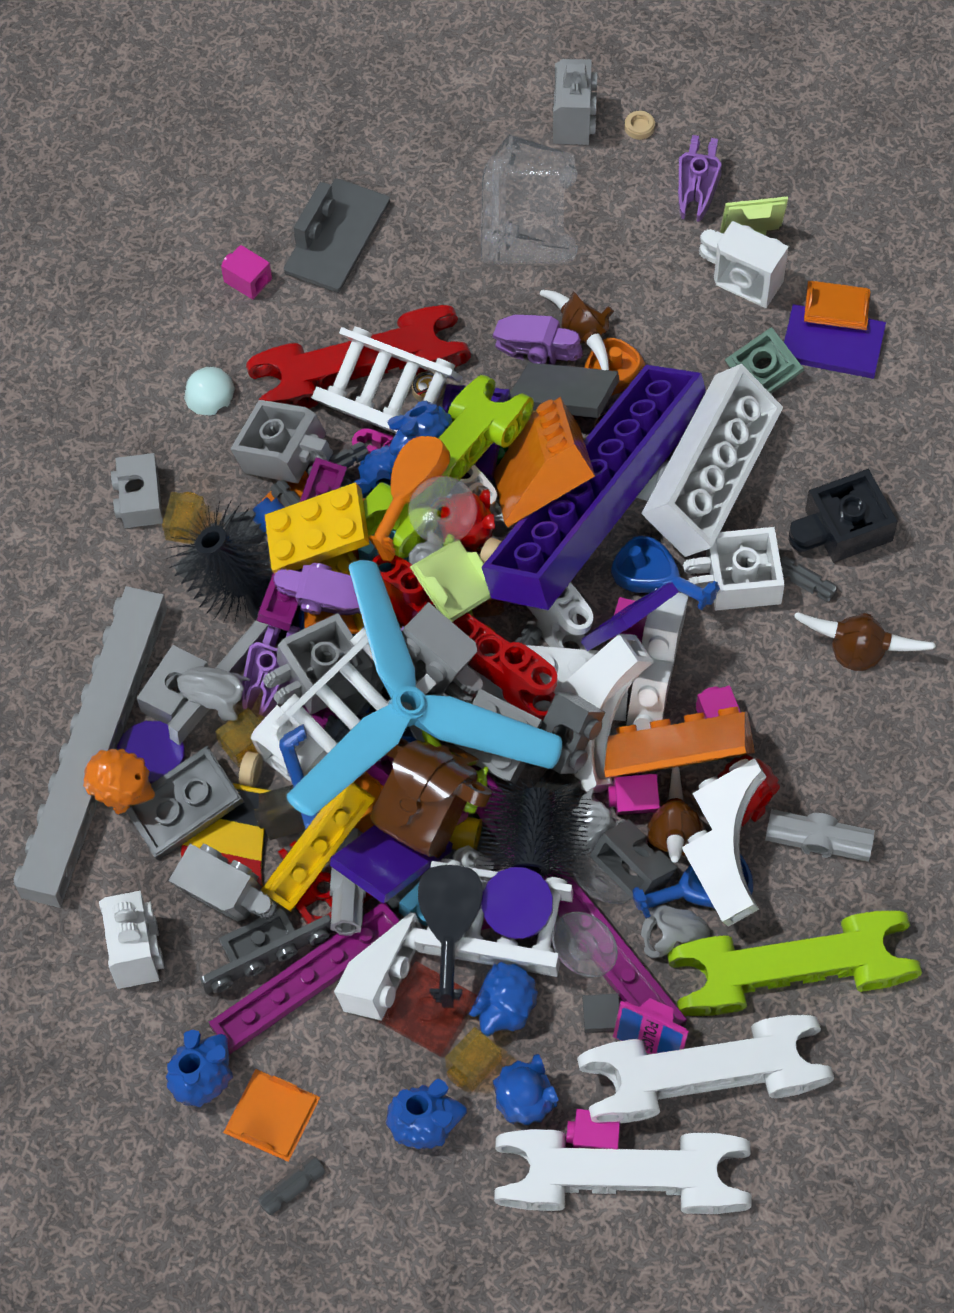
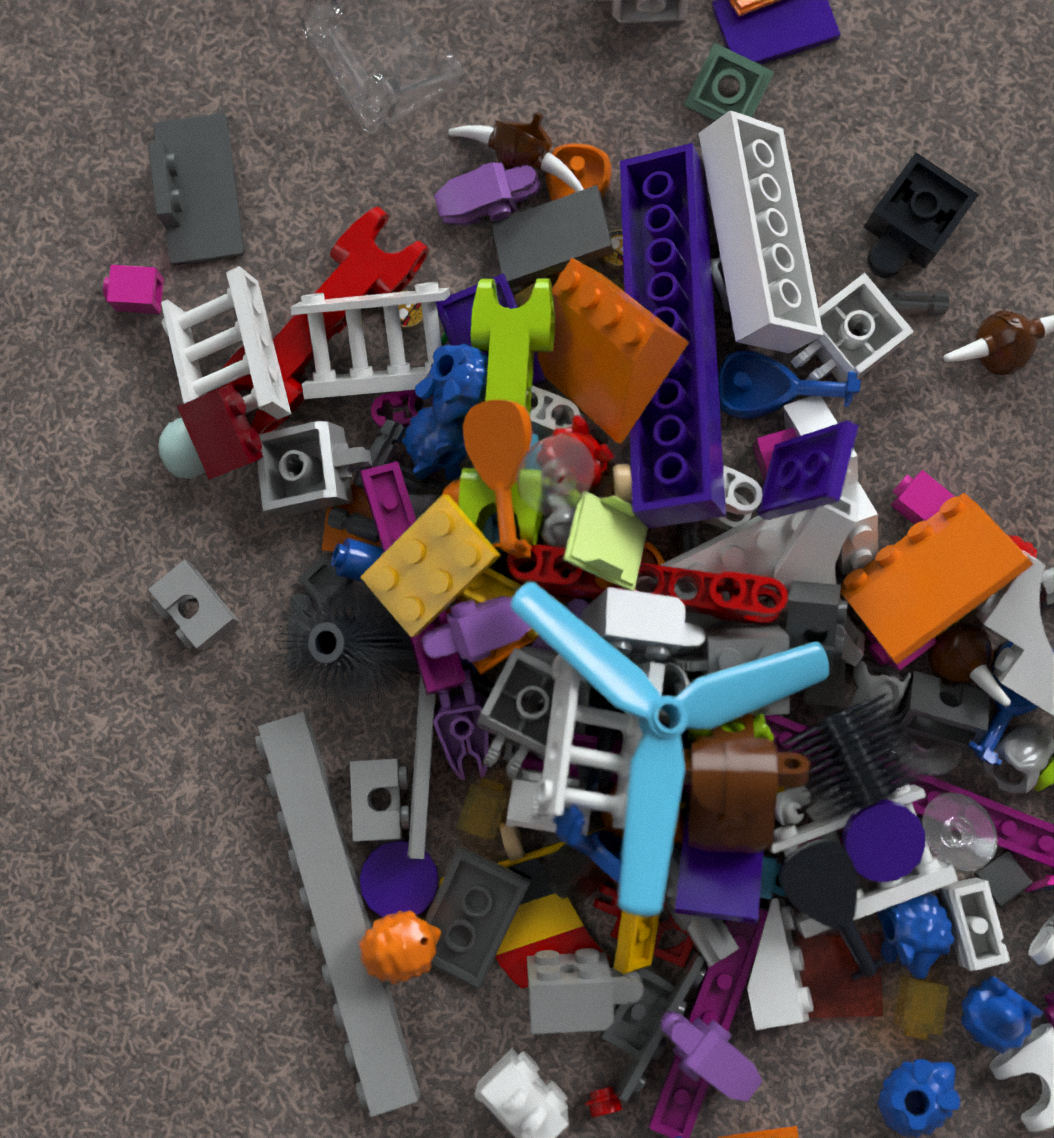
camera: 30 degrees left, 20 degrees up
clear yellow brick [162,492,207,544] -> none
light grey piece [177,666,250,722] -> none
none -> white fence [161,266,291,432]
none -> dark red brick [177,384,263,480]
none -> red plate [584,1086,623,1118]
none -> medium lavender hinge [659,1011,763,1102]
none -> white brick [938,878,1010,971]

